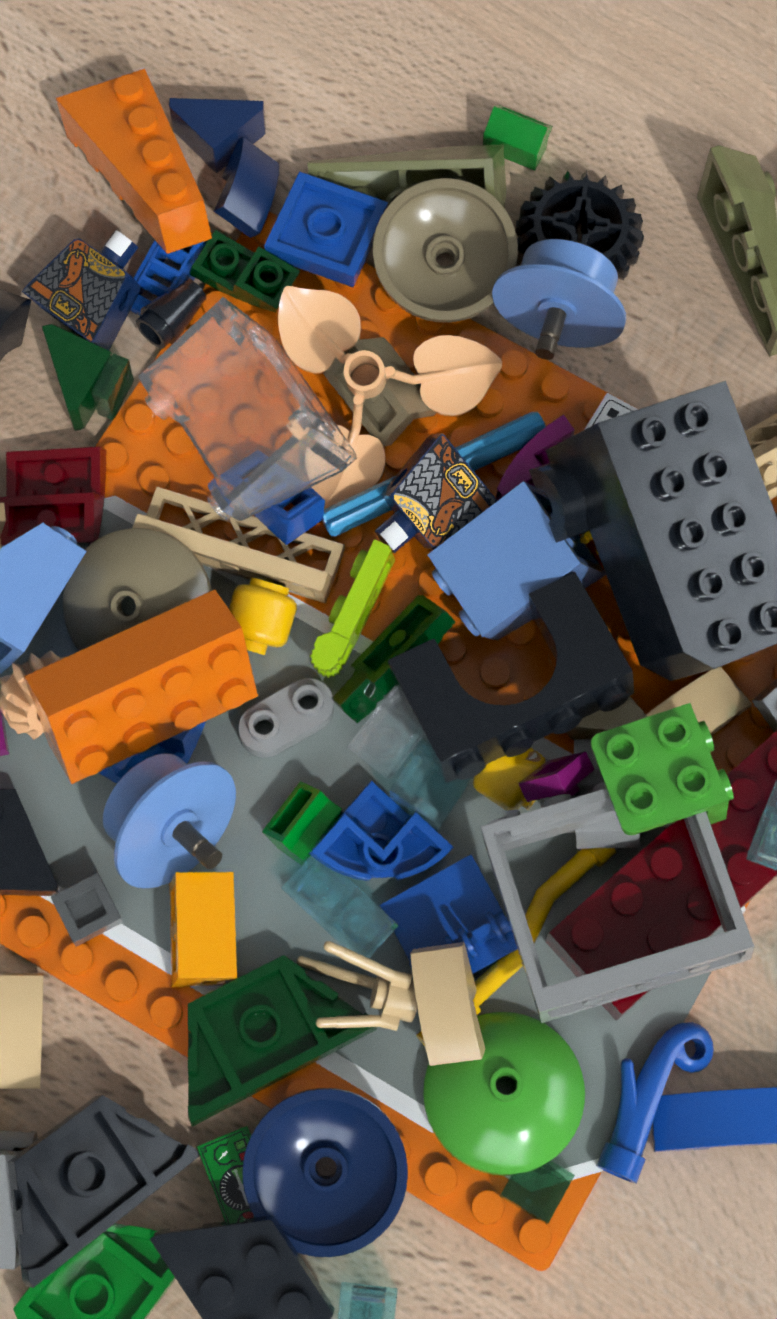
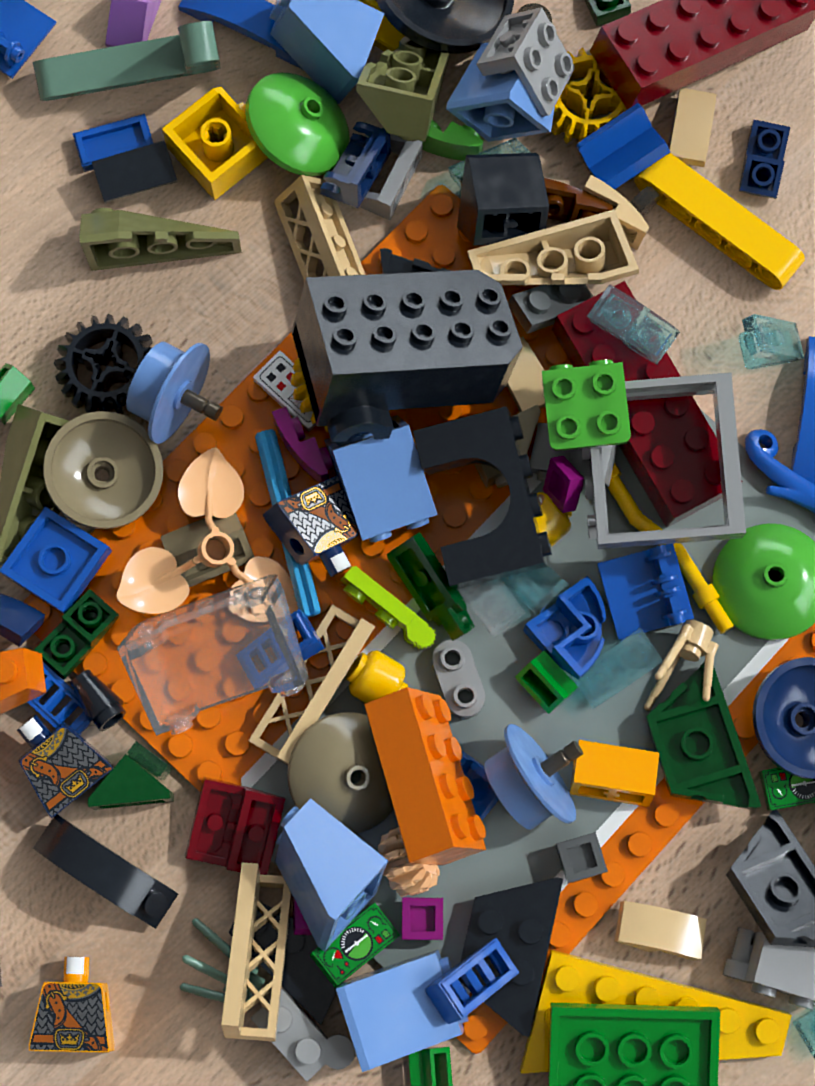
camera: 80 degrees left, 5 degrees up
tan slope [410,942,486,1066] -> none

